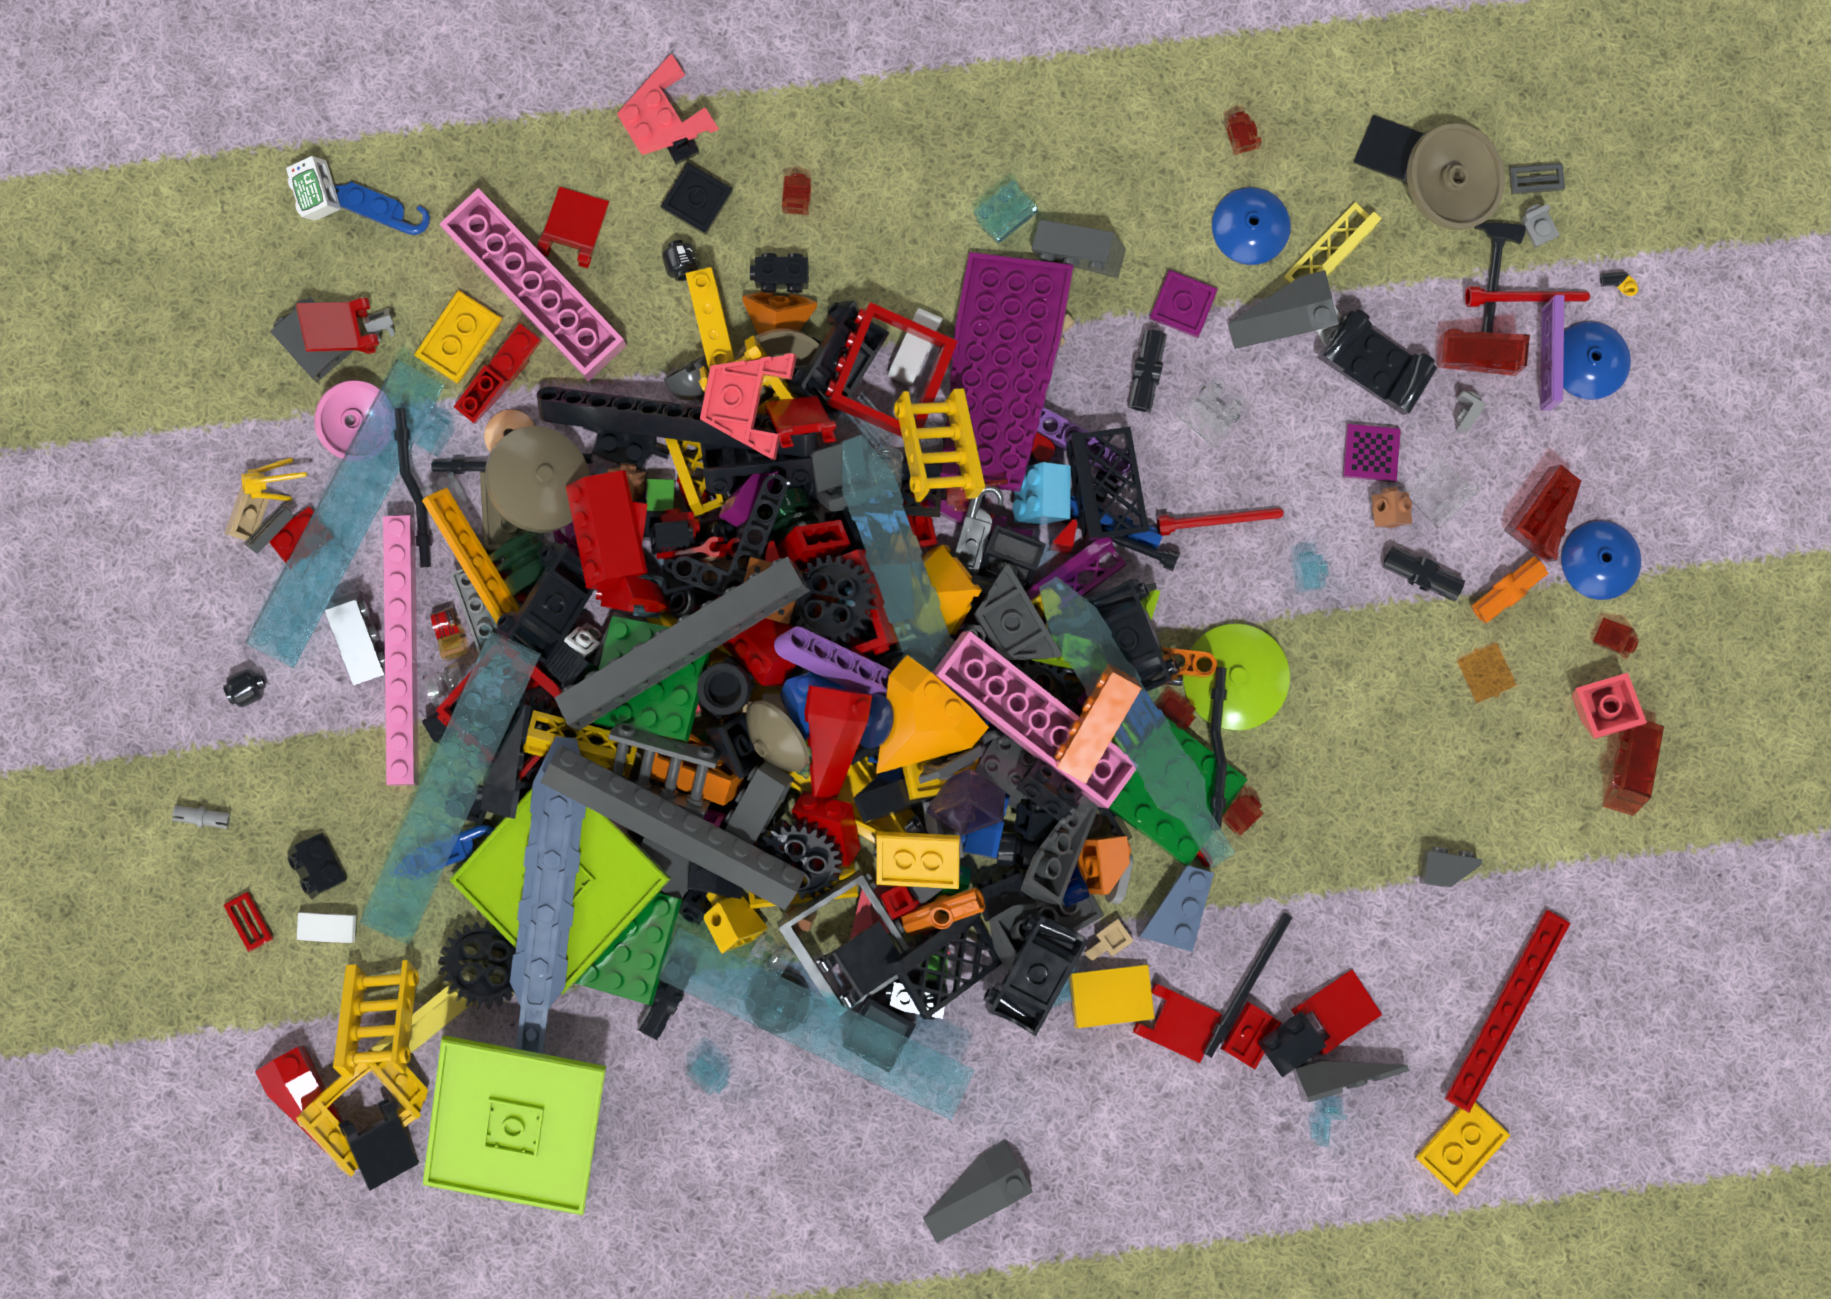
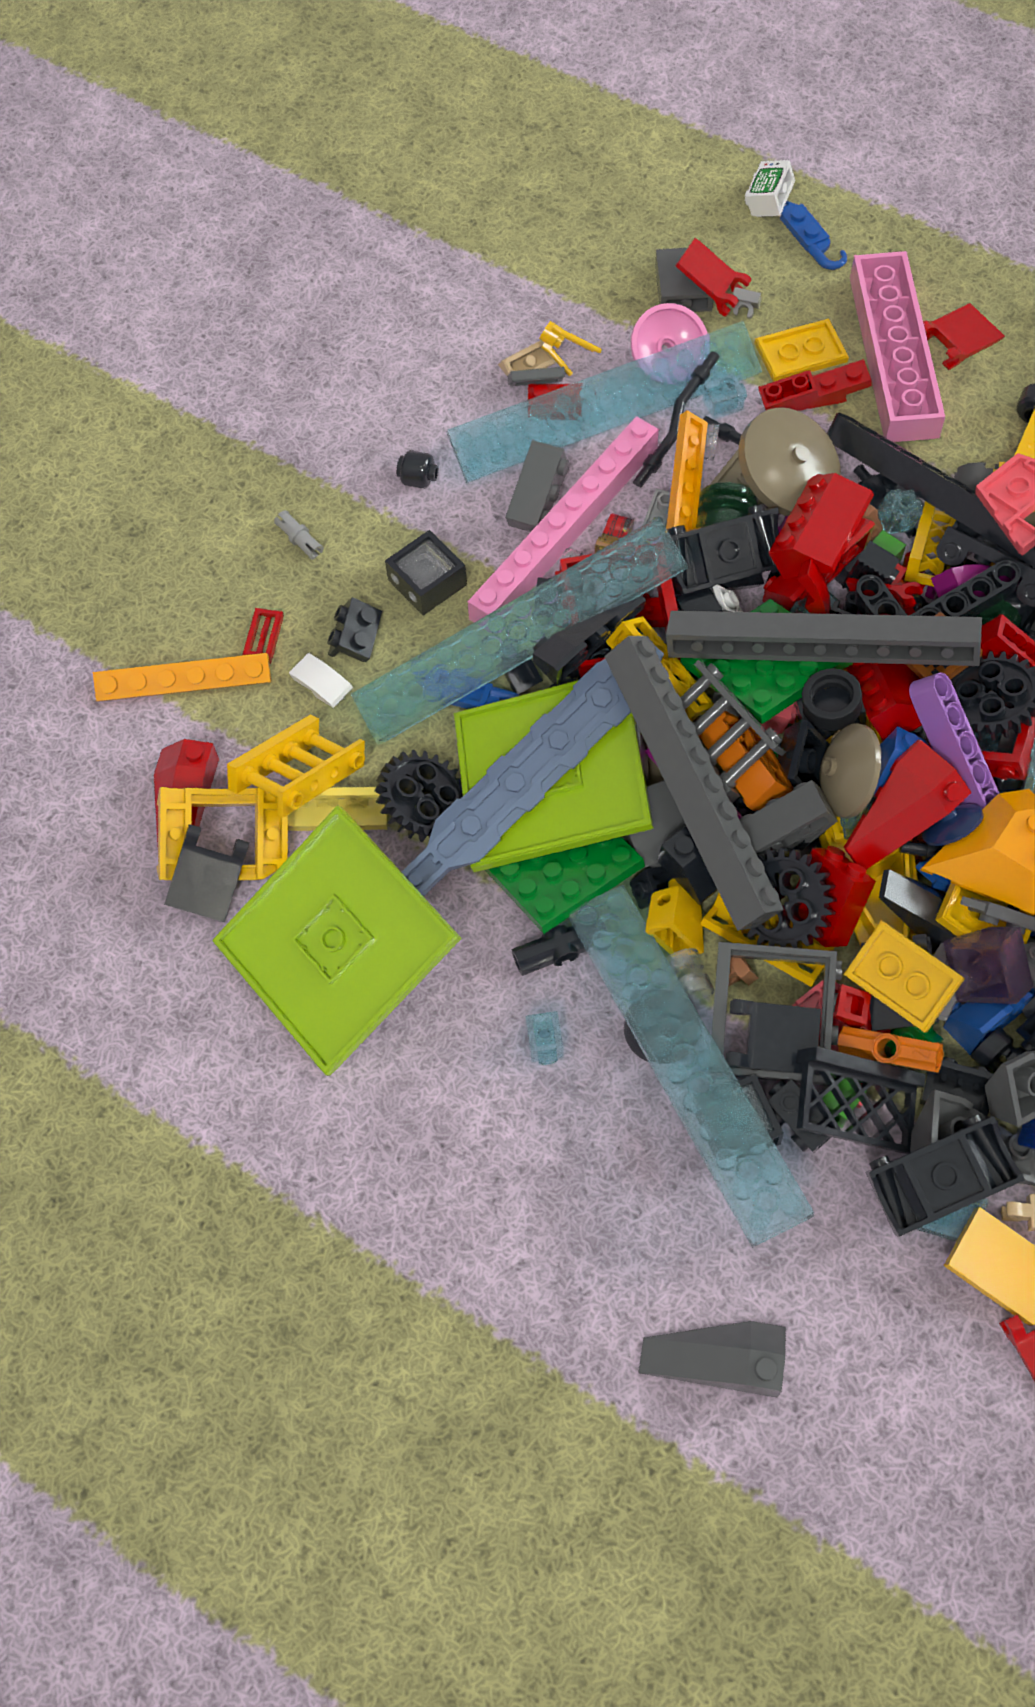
camera: 45 degrees right, 20 degrees down
none -> light orange plate [92,653,271,702]
none -> black piece [385,530,467,616]
none -> clear light blue brick [877,489,922,535]

